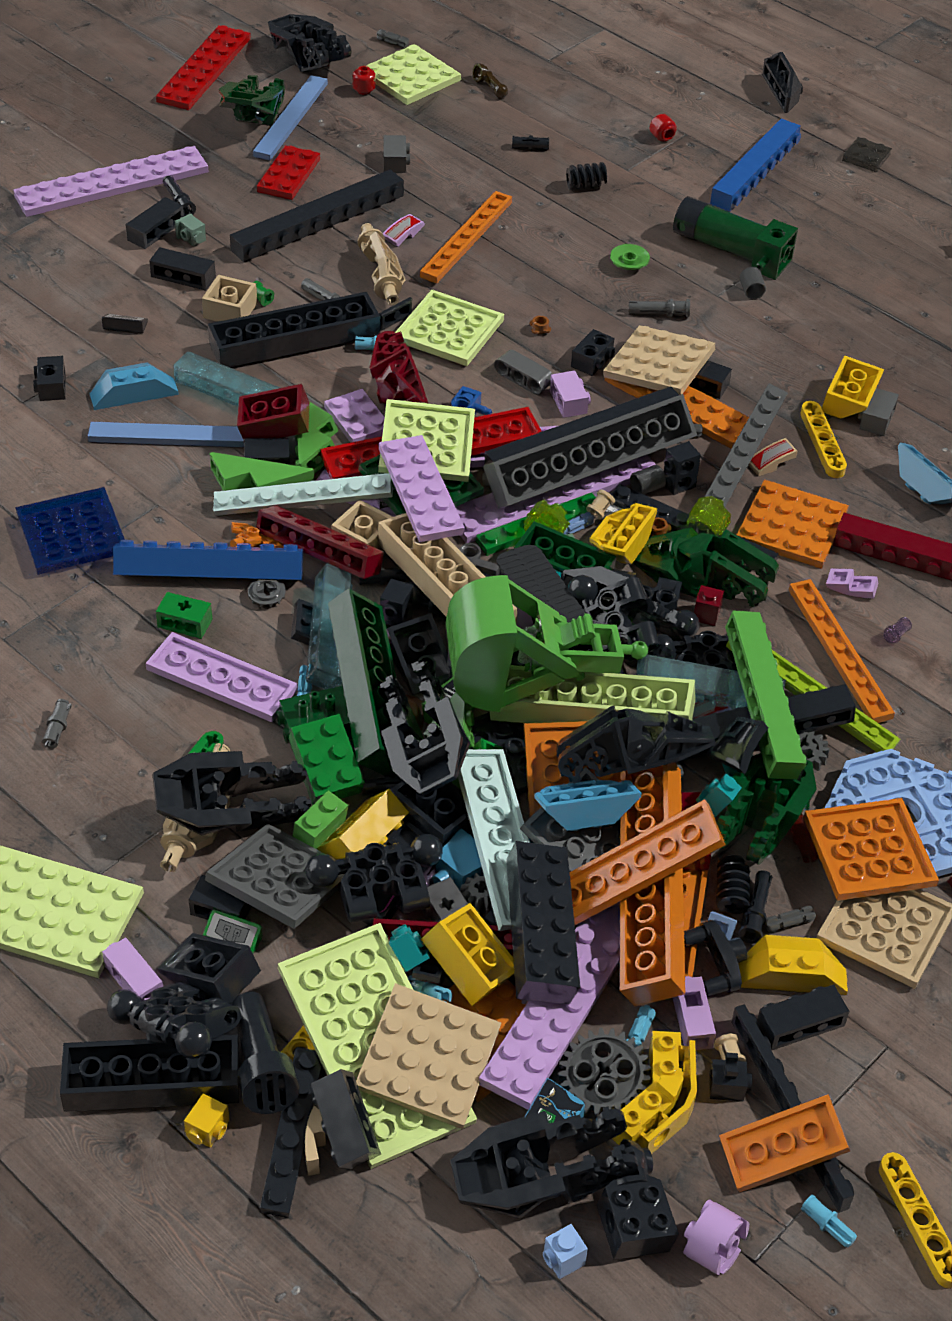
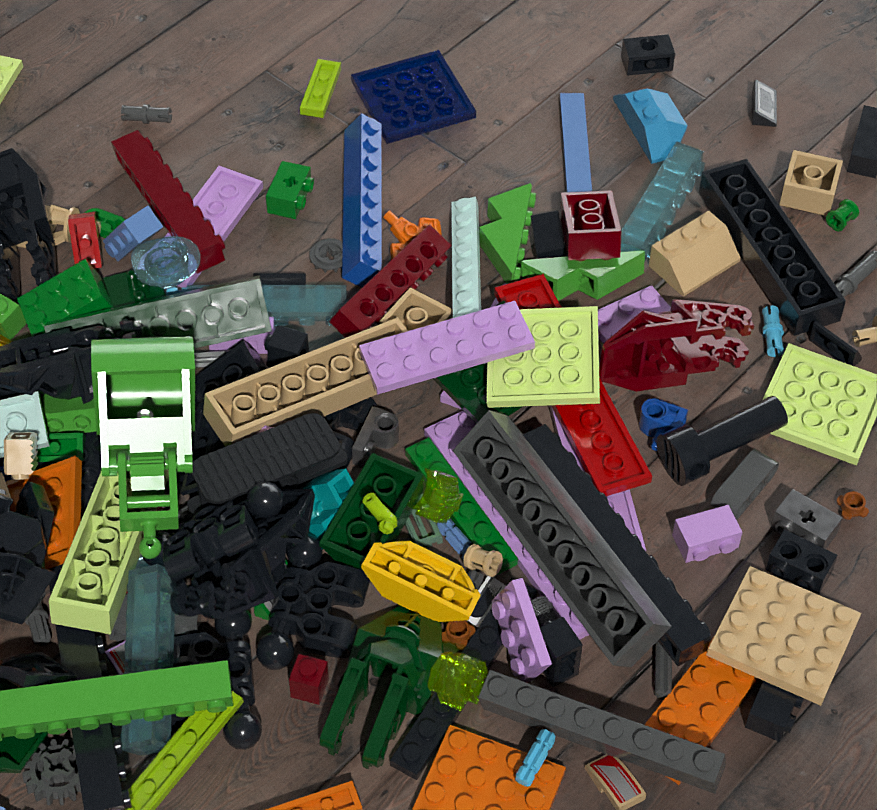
camera: 90 degrees right, 5 degrees up
none -> tan brick [4,432,38,480]
none -> red brick [68,212,103,269]
none -> medium blue brick [103,205,163,262]
none -> dark red brick [111,130,225,274]
none -> clear light blue hat [131,236,201,289]
none -> lime plate [300,59,341,118]
none -> lime arm [363,493,398,534]
none -> lavender plate [492,578,552,683]
none -> medium azure axle [515,729,555,787]
none -> tan slope [649,211,741,297]
none -> black piece [656,396,788,486]
none -> flat silver brick [771,489,843,549]

